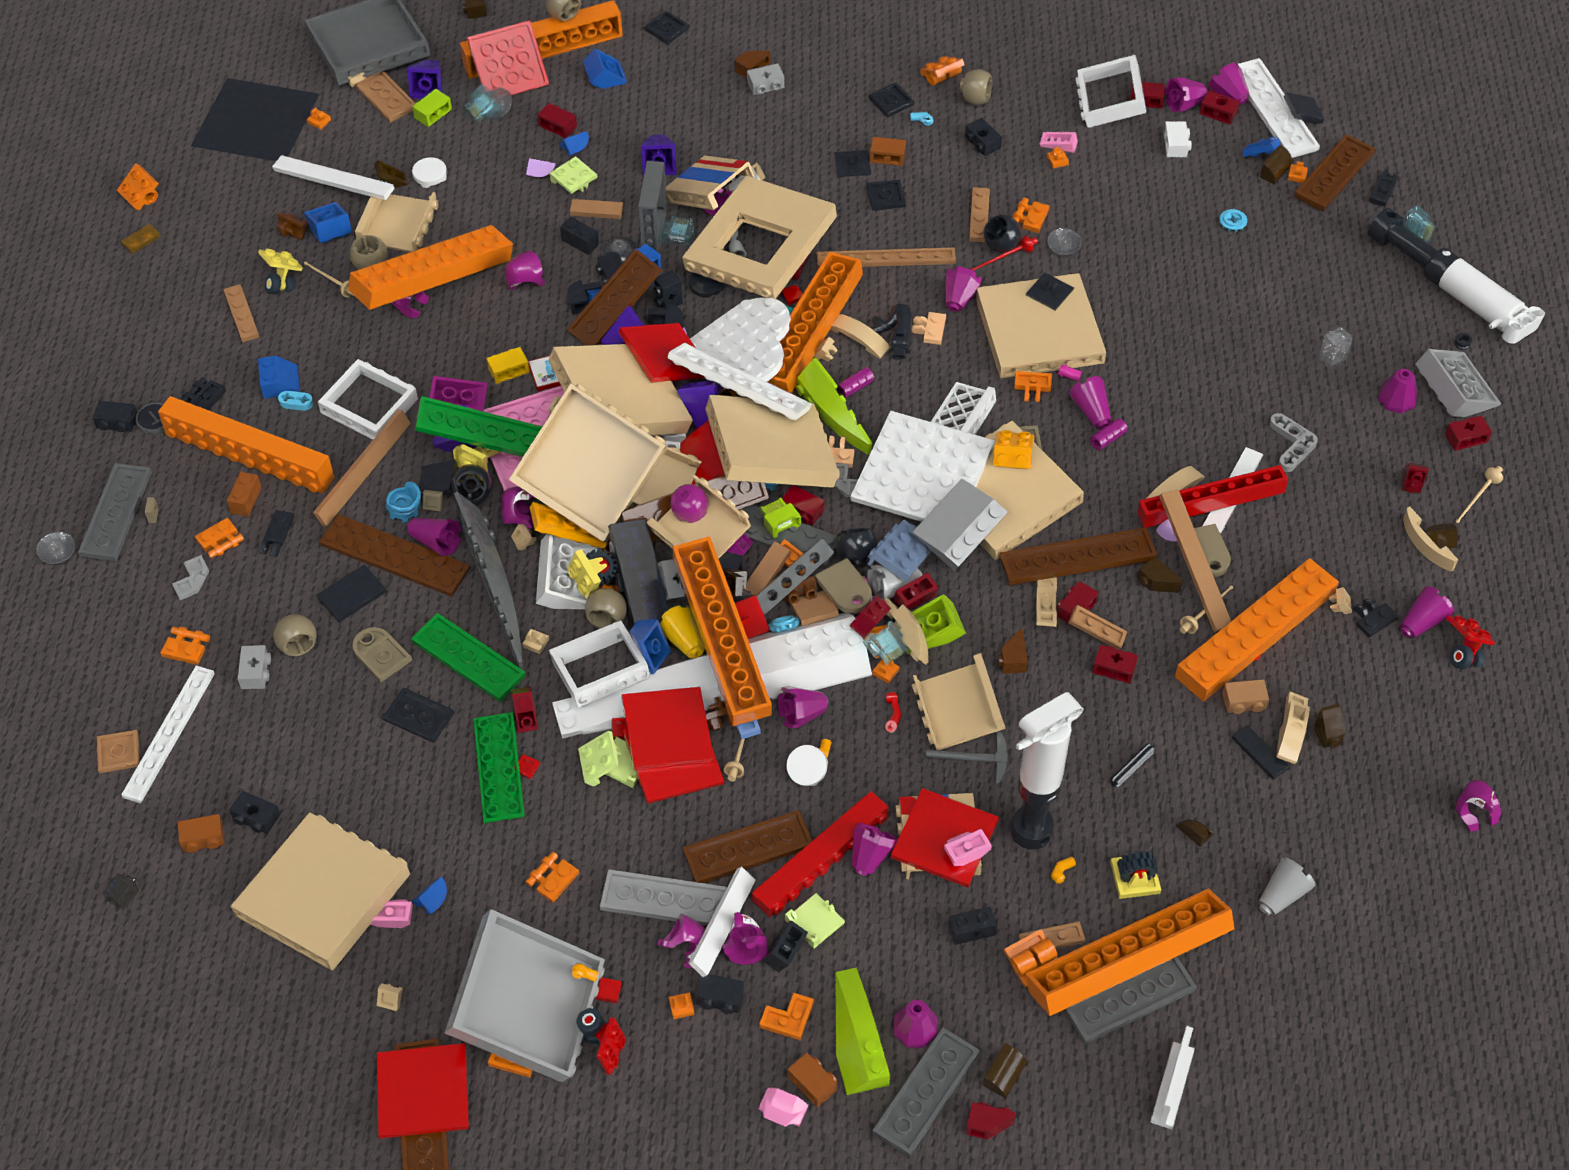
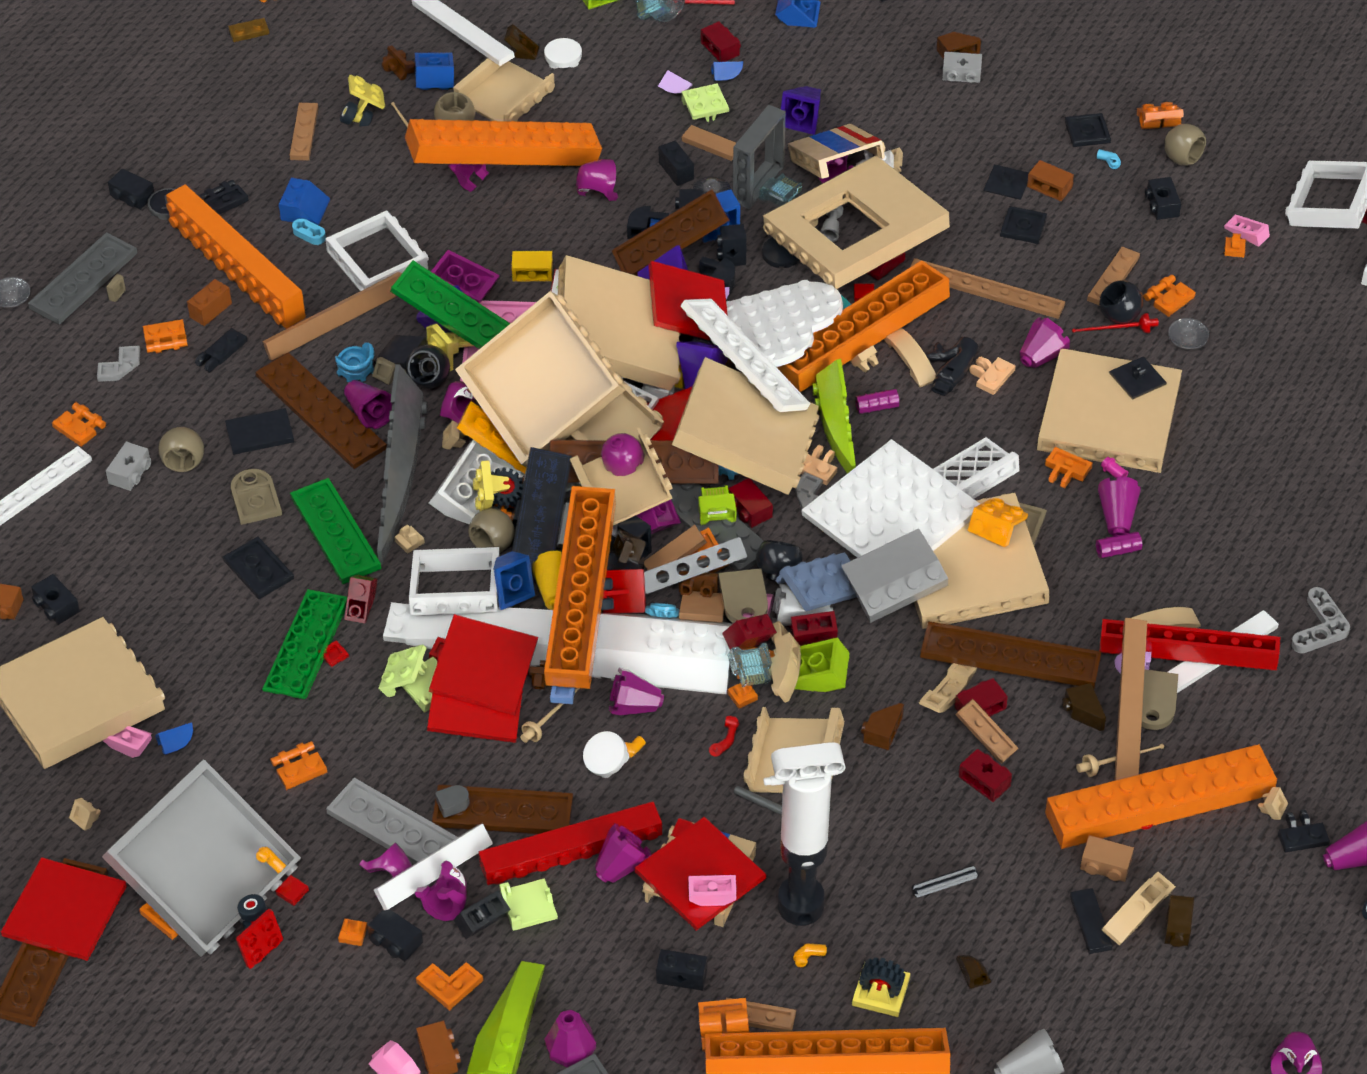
camera: 25 degrees right, 5 degrees down
none -> dark grey piece [435,785,470,818]

